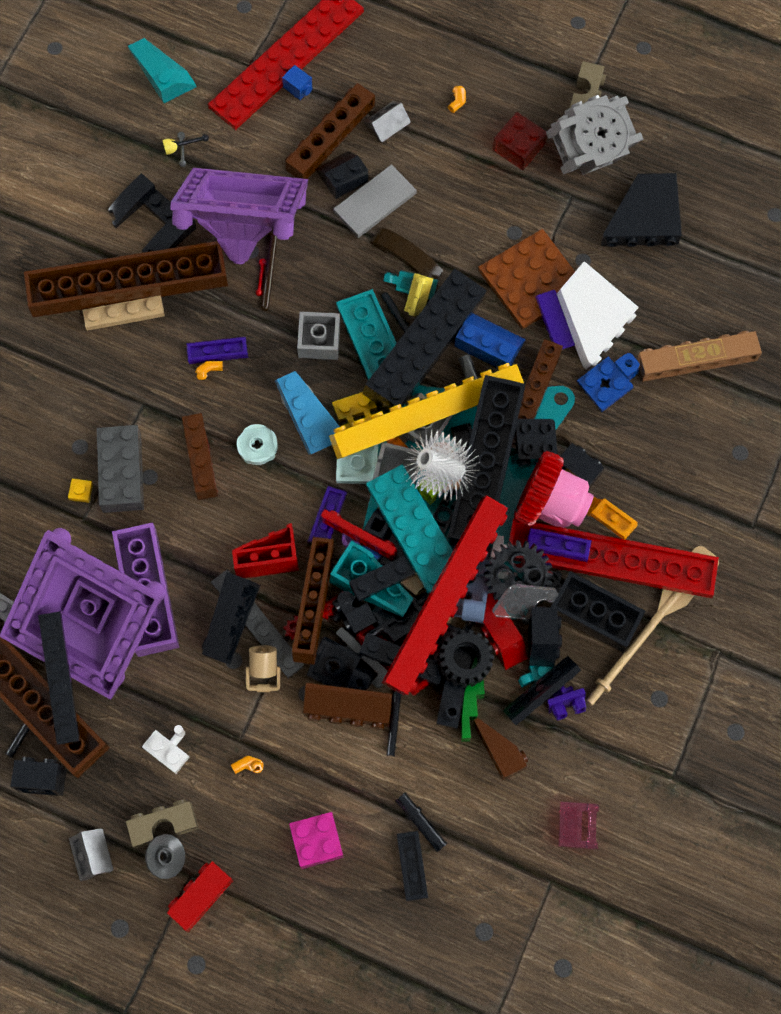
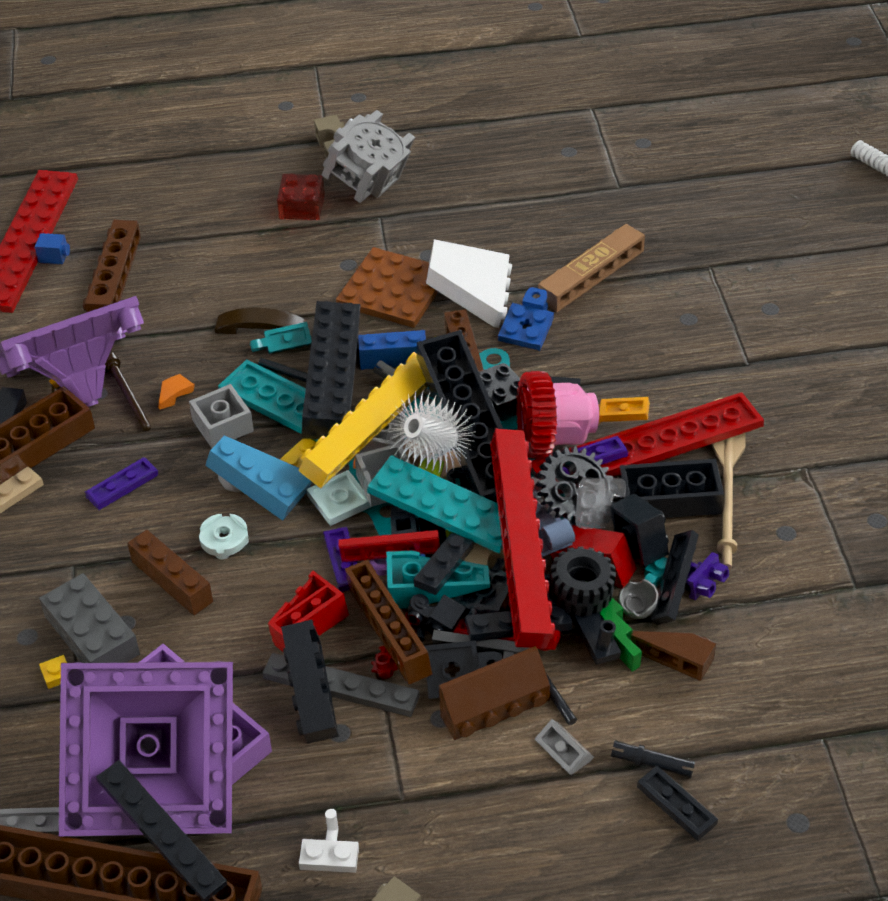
camera: 30 degrees left, 25 degrees down
light orange arm [195,361,223,380] -> none
light orange arm [231,756,263,774] -> none
tan piece [246,645,281,692] -> none
red hinge [255,259,267,296] -> none
dark pink brick [289,812,344,869] -> none
black slope [316,151,368,199] -> none
light grey tile [333,164,417,238] -> none
panel [364,101,411,142] -> none
light yellow hinge [404,273,433,316] -> none
light orange arm [448,86,466,113] -> none
dark purple tile [535,289,575,350] -> none
clear pink plate [558,802,599,850] -> none
black slope [601,173,682,247] -> none
none -> orange slope [158,374,195,409]
none -> light grey slope [535,719,594,775]
none -> light grey hair [618,579,659,619]

